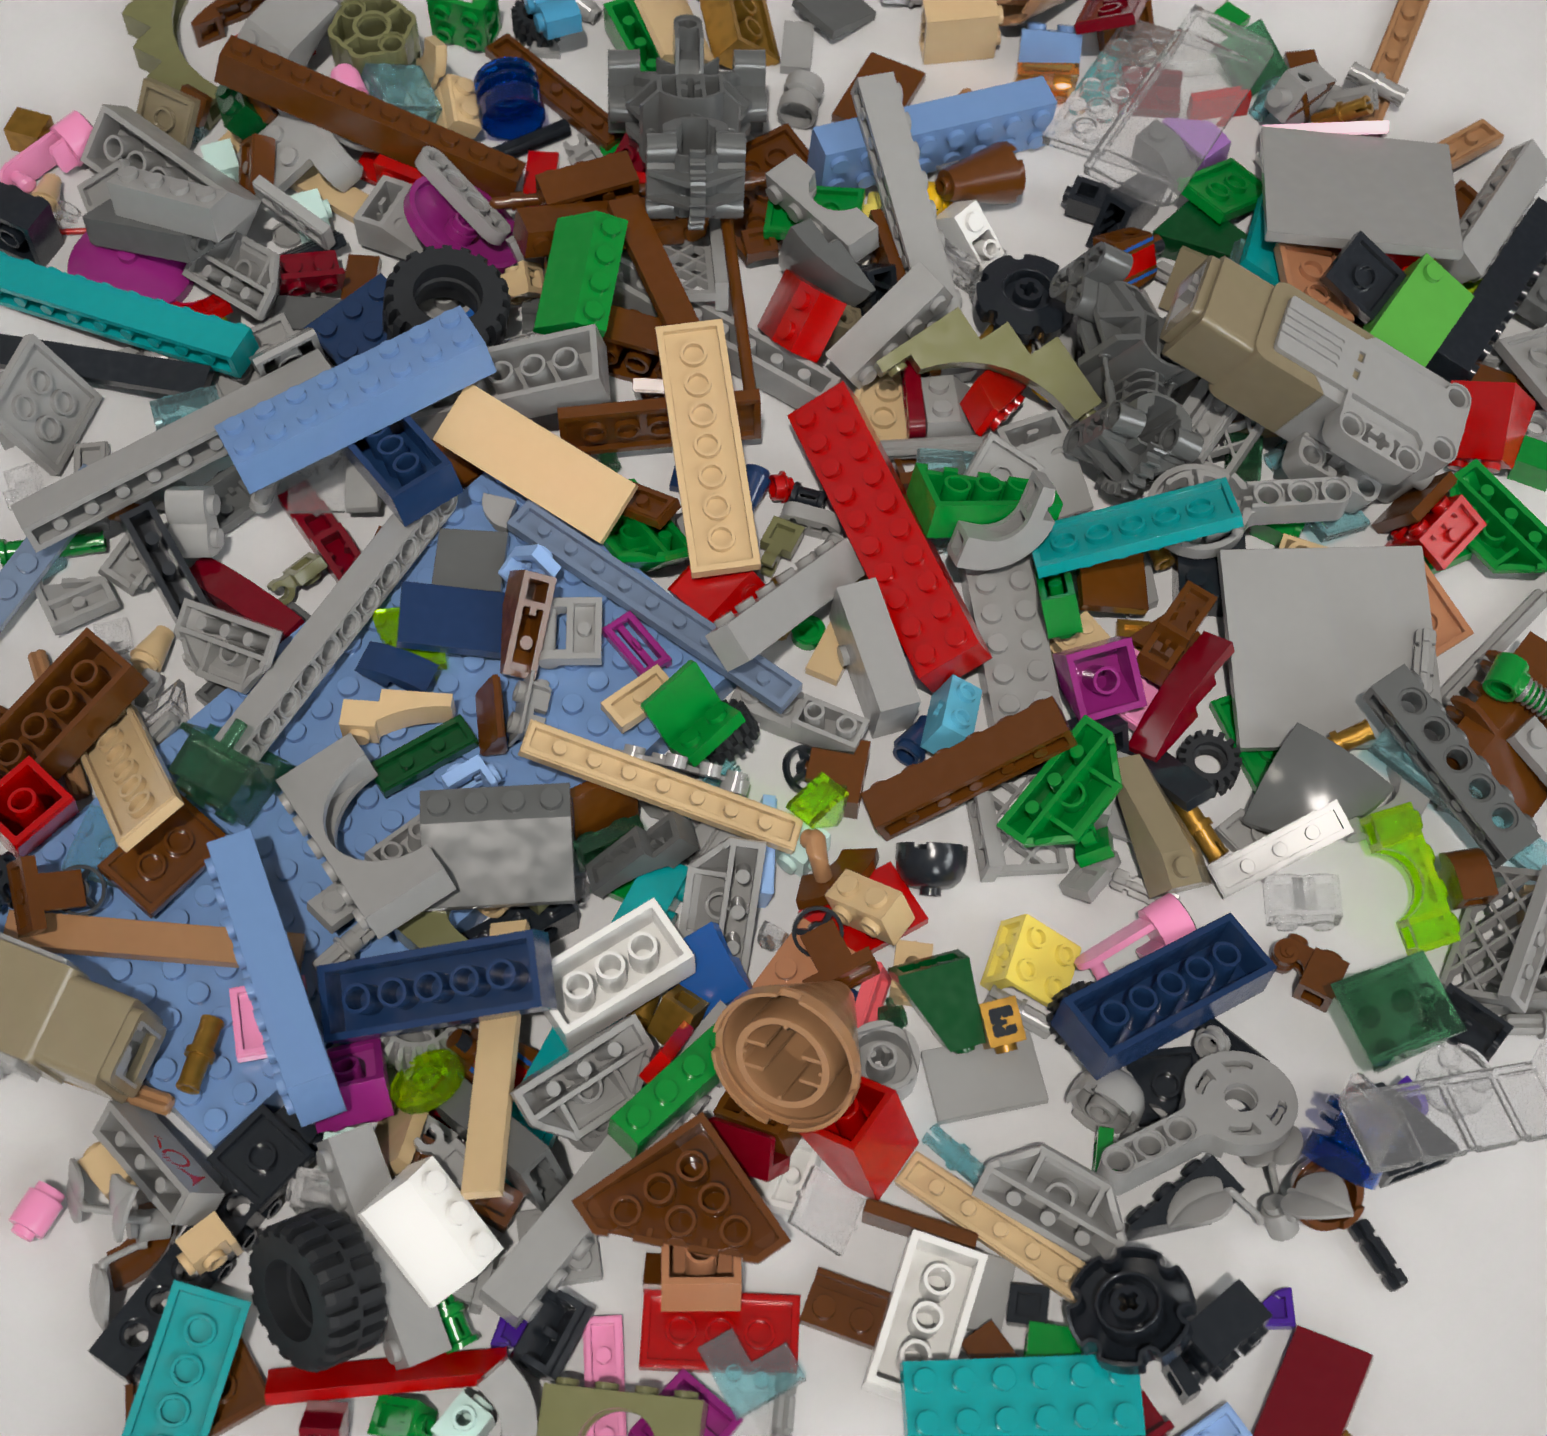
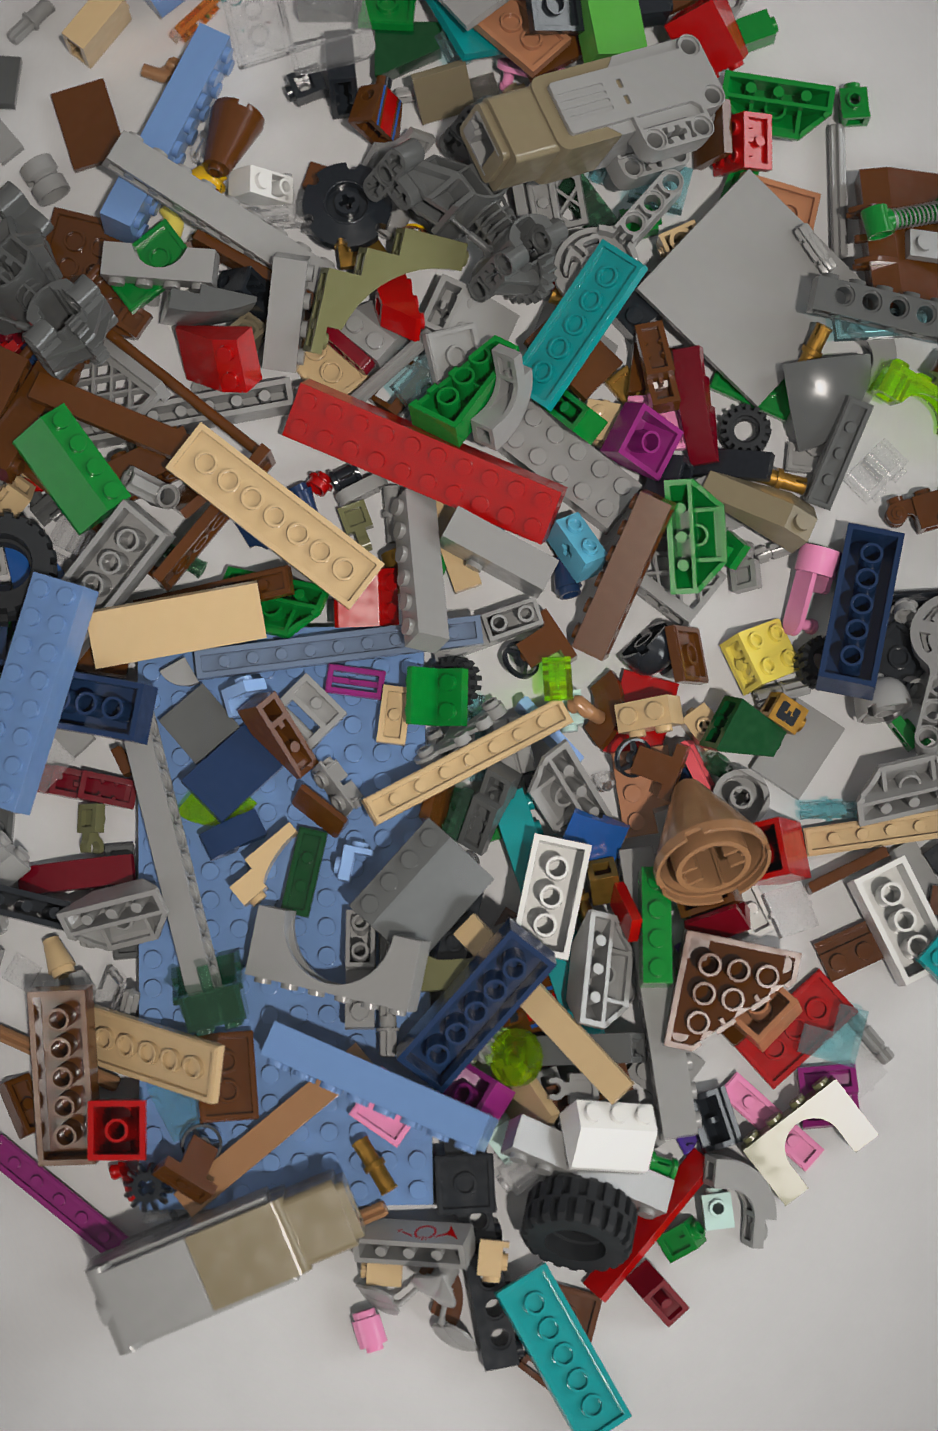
camera: 40 degrees left, 20 degrees up
none -> light grey piece [120,466,180,510]
none -> reddish brown tile [665,625,709,685]

